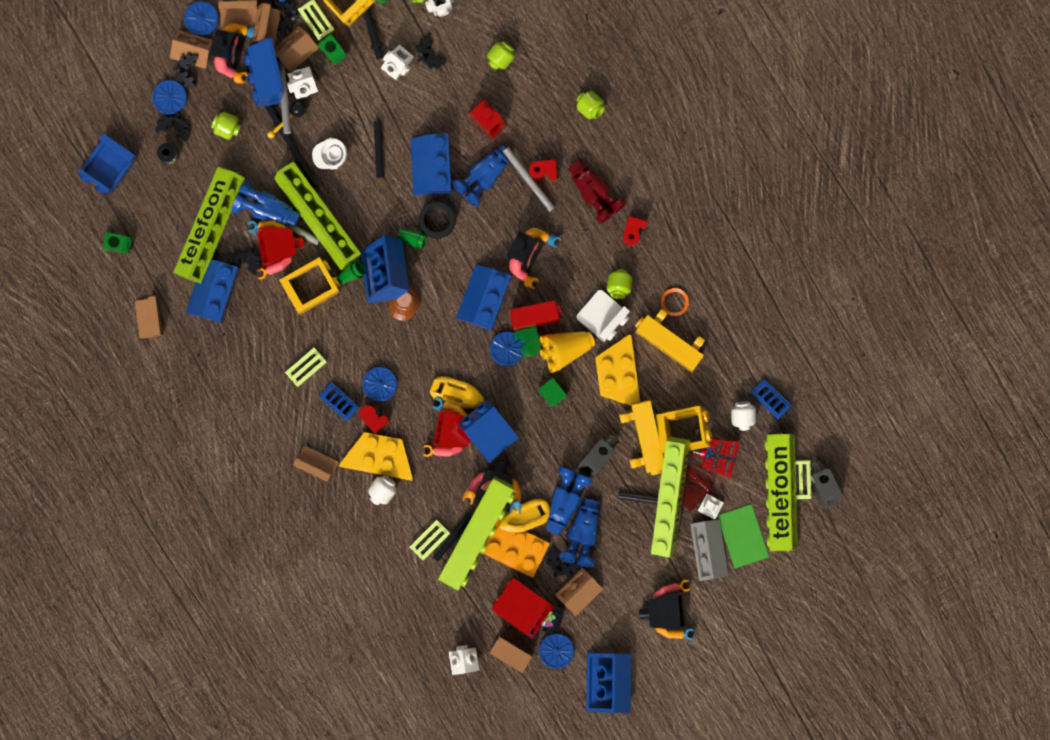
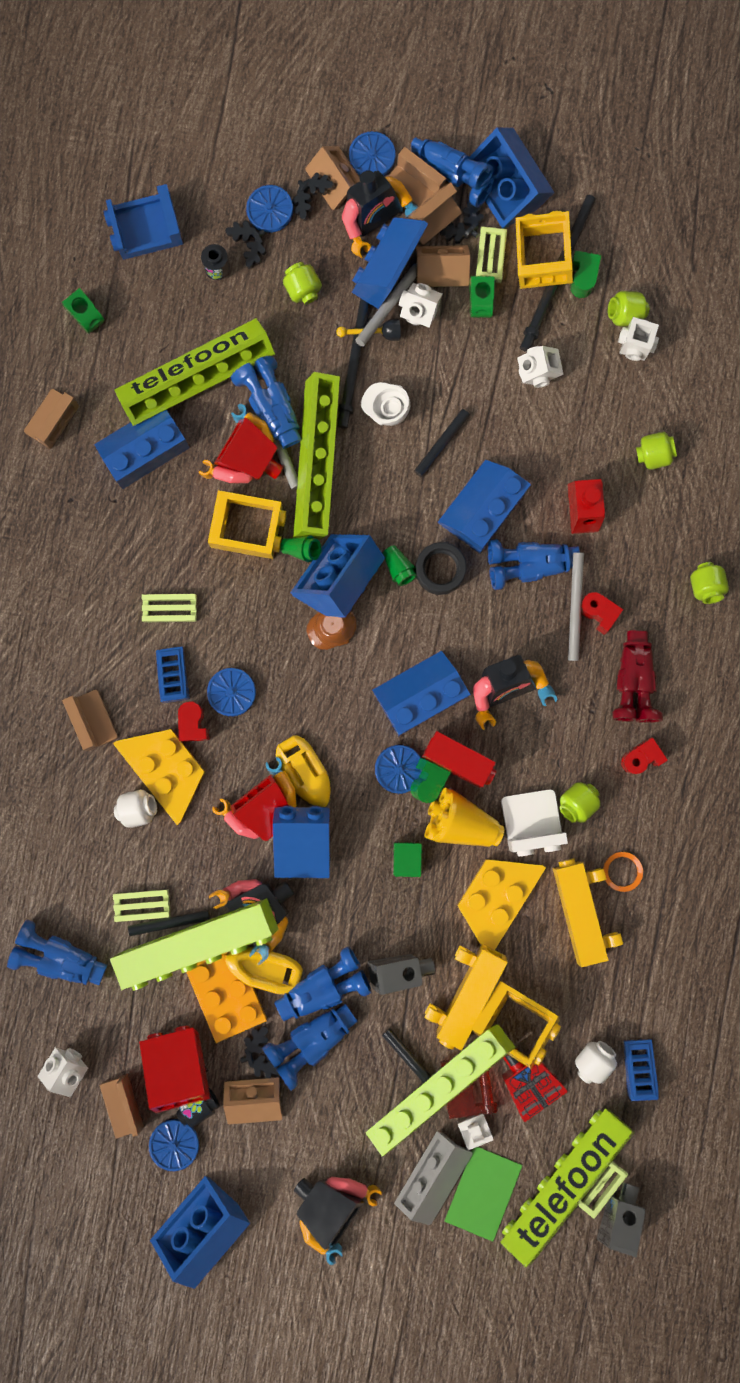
camera: 40 degrees right, 0 degrees up
black animal [227,248,261,275] -> none
black animal [416,35,446,69] -> none
none -> blue piece [7,919,107,985]

